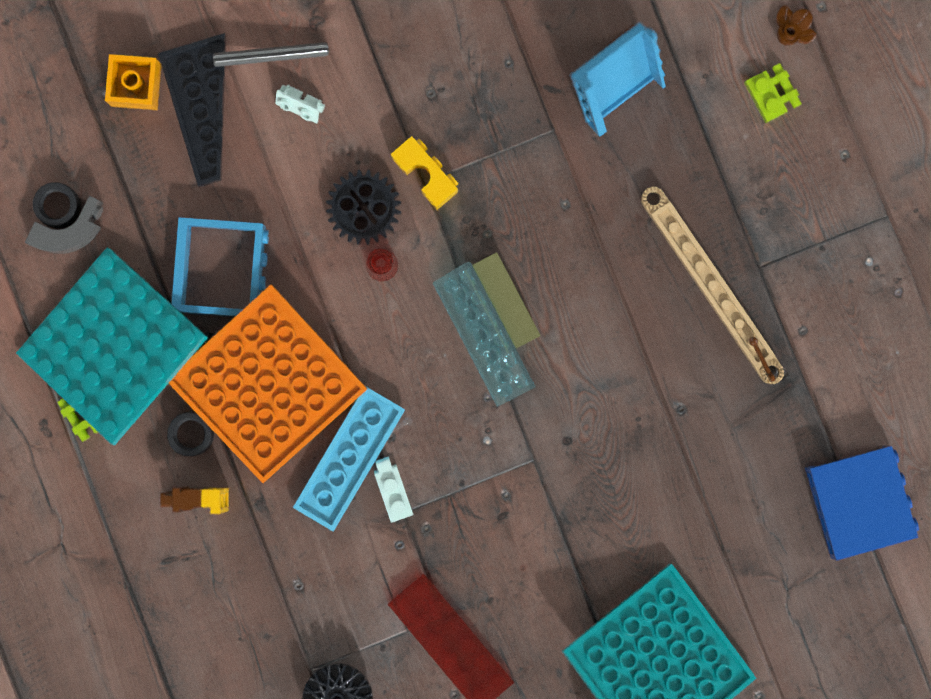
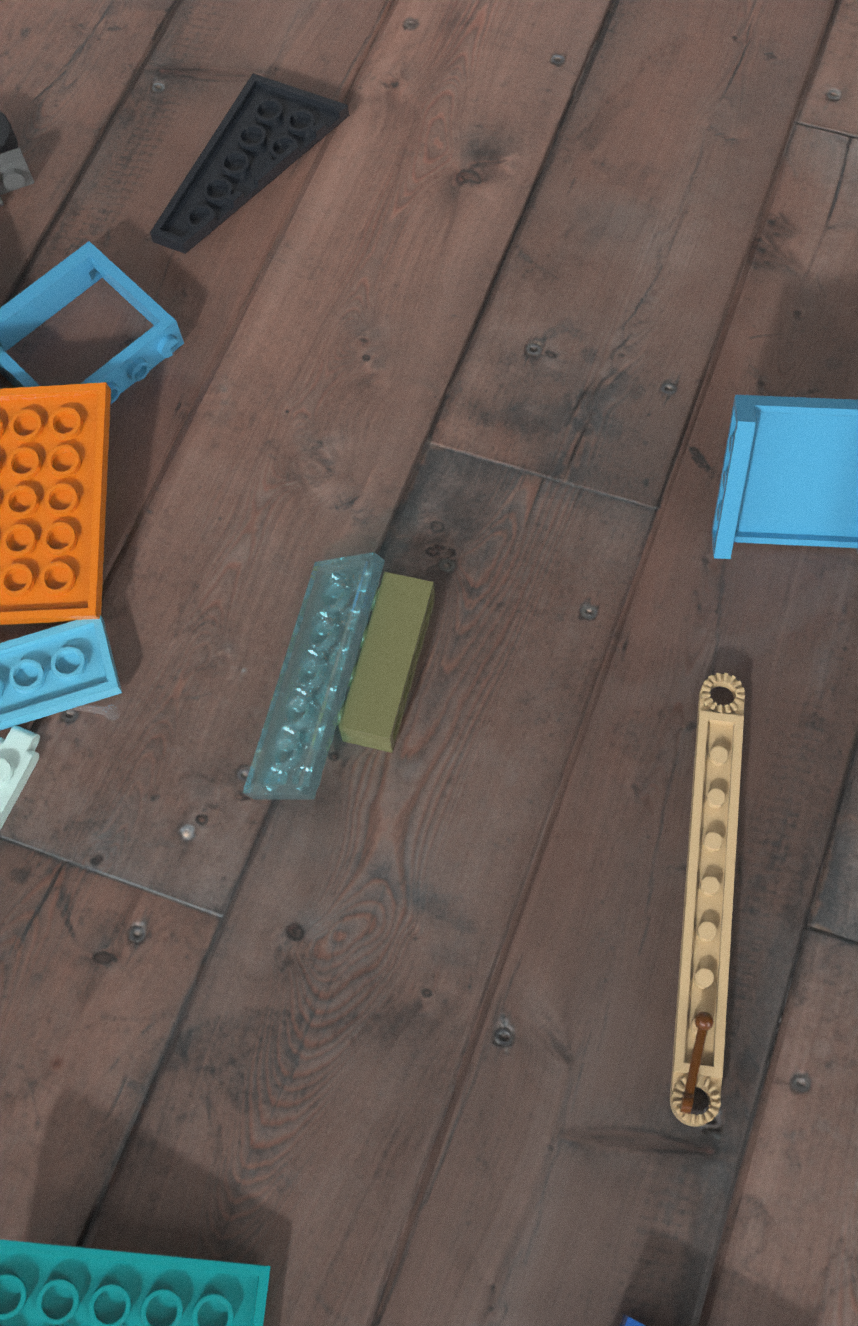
camera: 50 degrees right, 20 degrees down
light orange brick [105,54,161,110] -> none
dark grey axle [213,42,329,67] -> none
light aqua hinge [275,85,325,124] -> none
black gear [326,169,402,246] -> none
clear red plant [366,249,398,281] -> none
yellow arch [390,136,458,210] -> none

